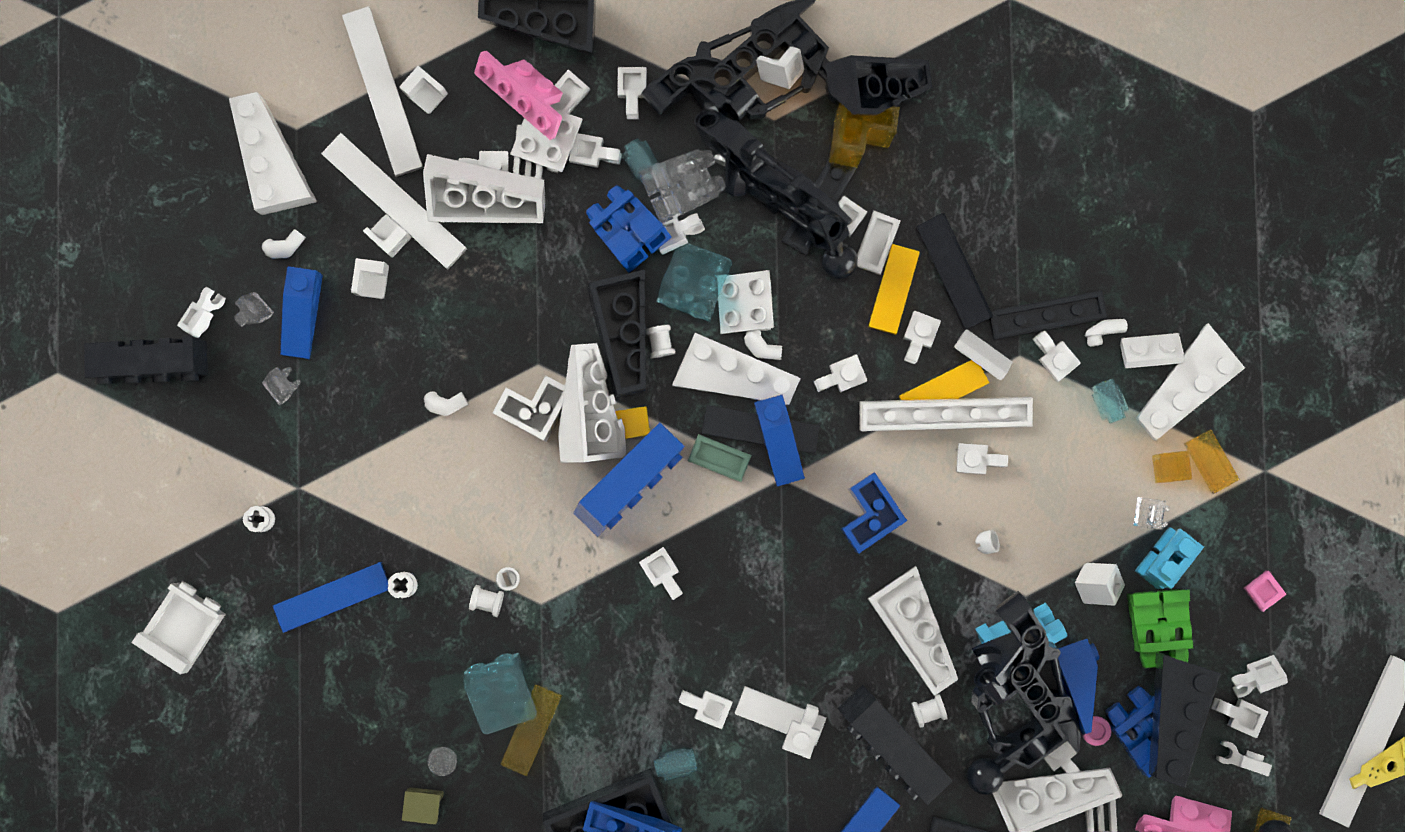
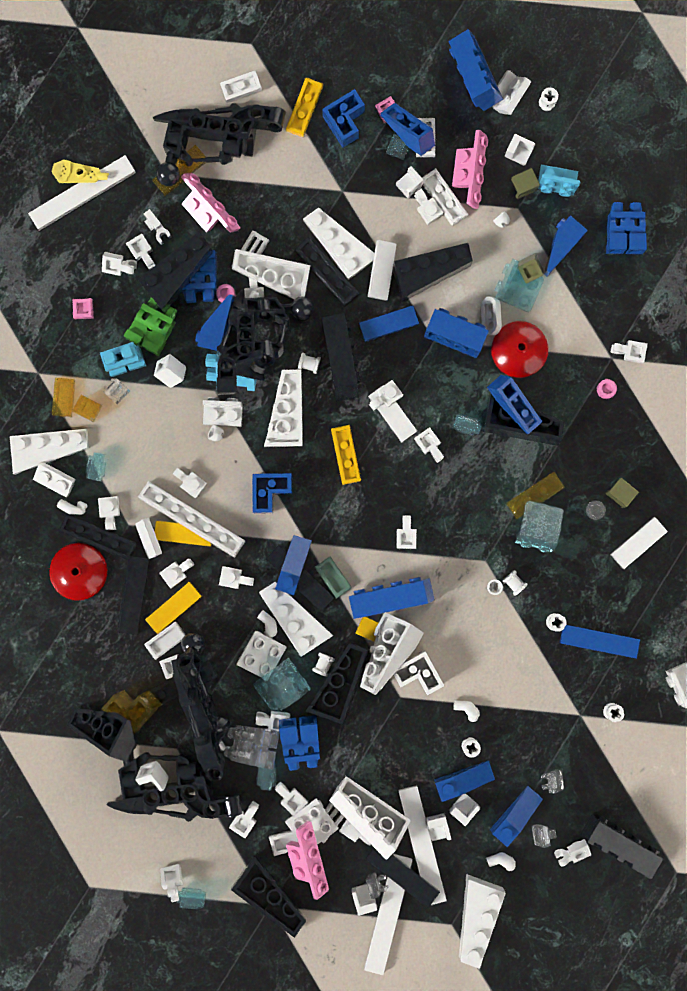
camera: 150 degrees left, 0 degrees up
none -> red dish [50,543,108,600]
none -> white bracket [203,397,243,427]
none -> yellow tile [331,425,361,485]
none -> black tile [366,848,440,908]
none -> clear tile [366,873,389,899]
none -> blue slope [434,761,495,802]
none -> white bush [461,737,481,757]
none -> white tile [610,517,668,569]

